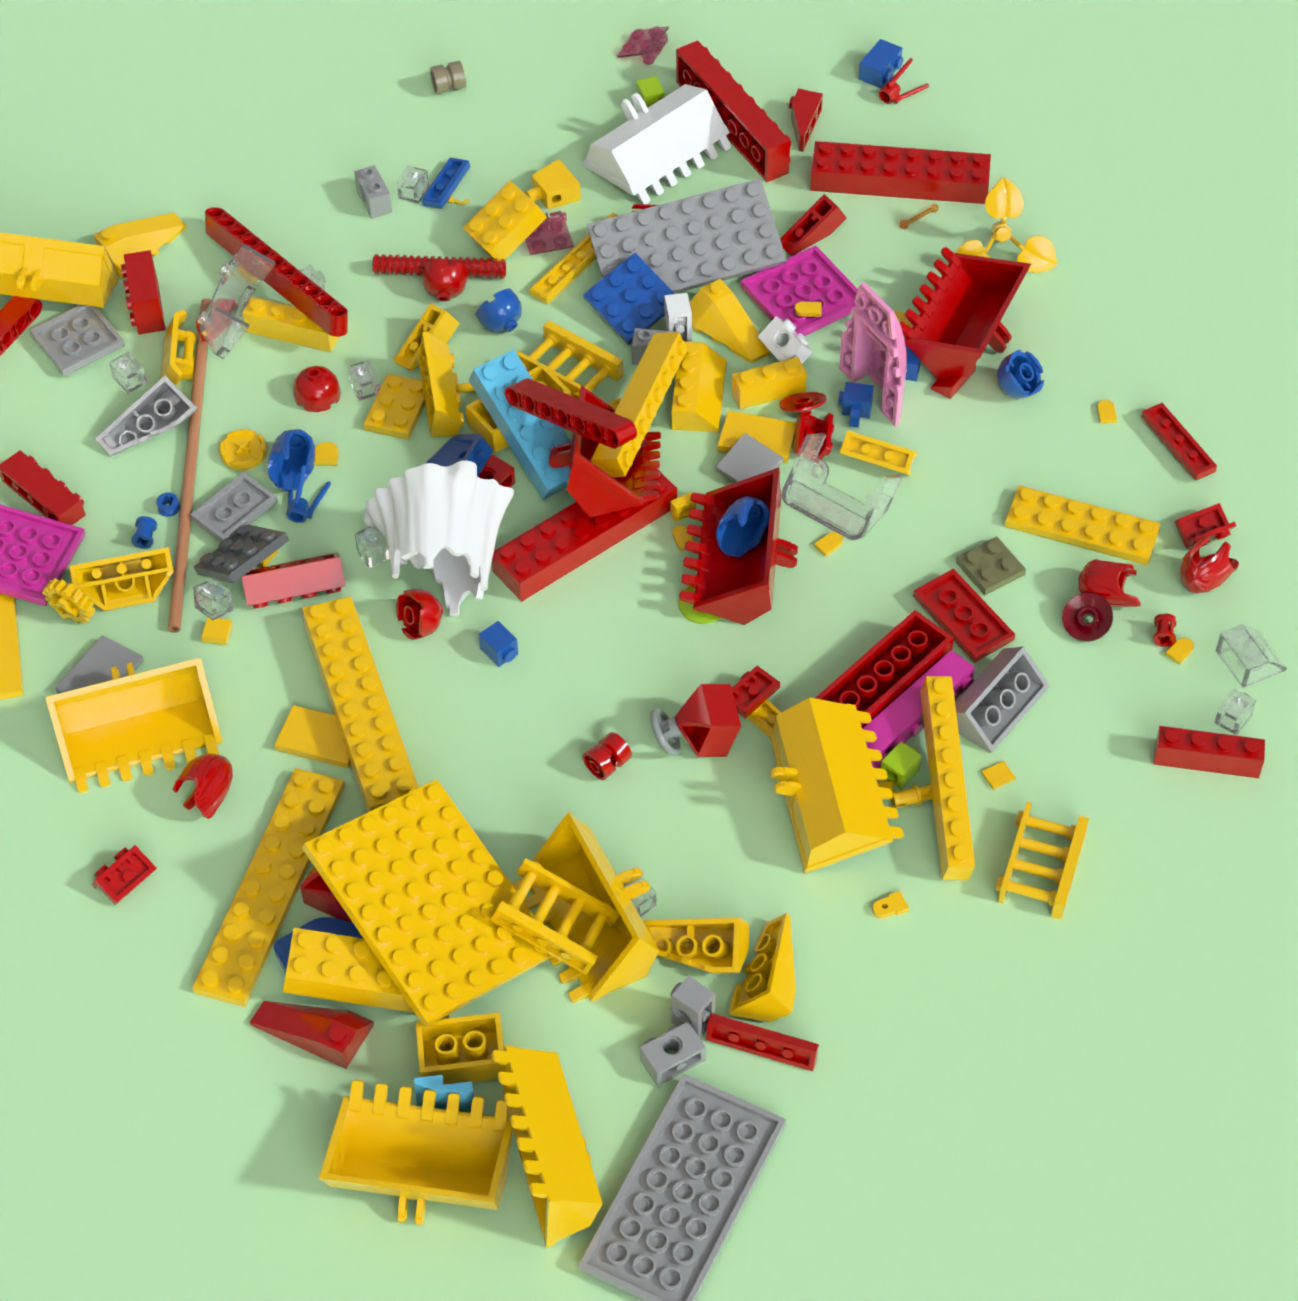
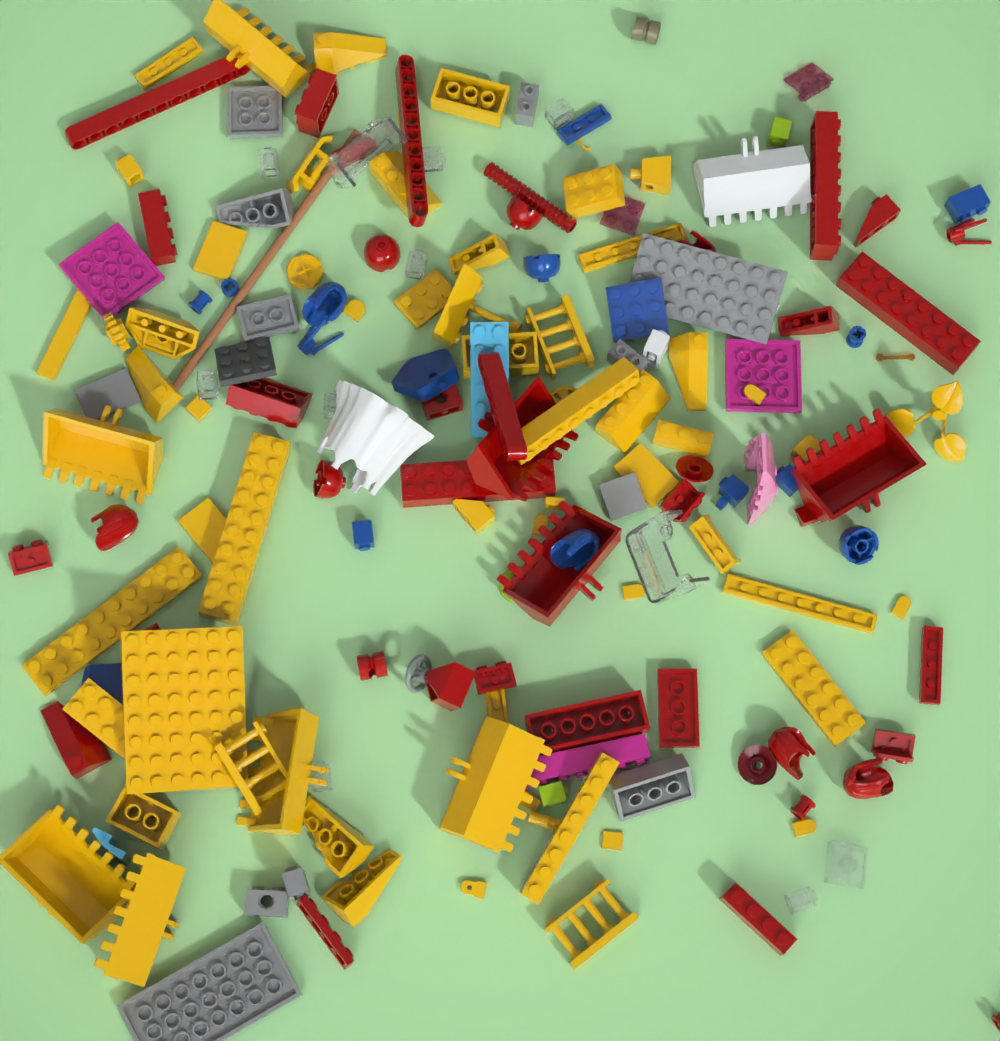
camera: 30 degrees right, 20 degrees up
white brick [758,316,813,364] -> none
olive plate [956,536,1026,596] -> none
none -> yellow wedge [125,345,184,423]
none -> yellow tile [193,221,248,280]
none -> yellow brick [431,68,510,128]
none -> yellow slope [453,499,495,534]
none -> yellow tile [722,573,878,634]
none -> blue bush [846,326,866,348]

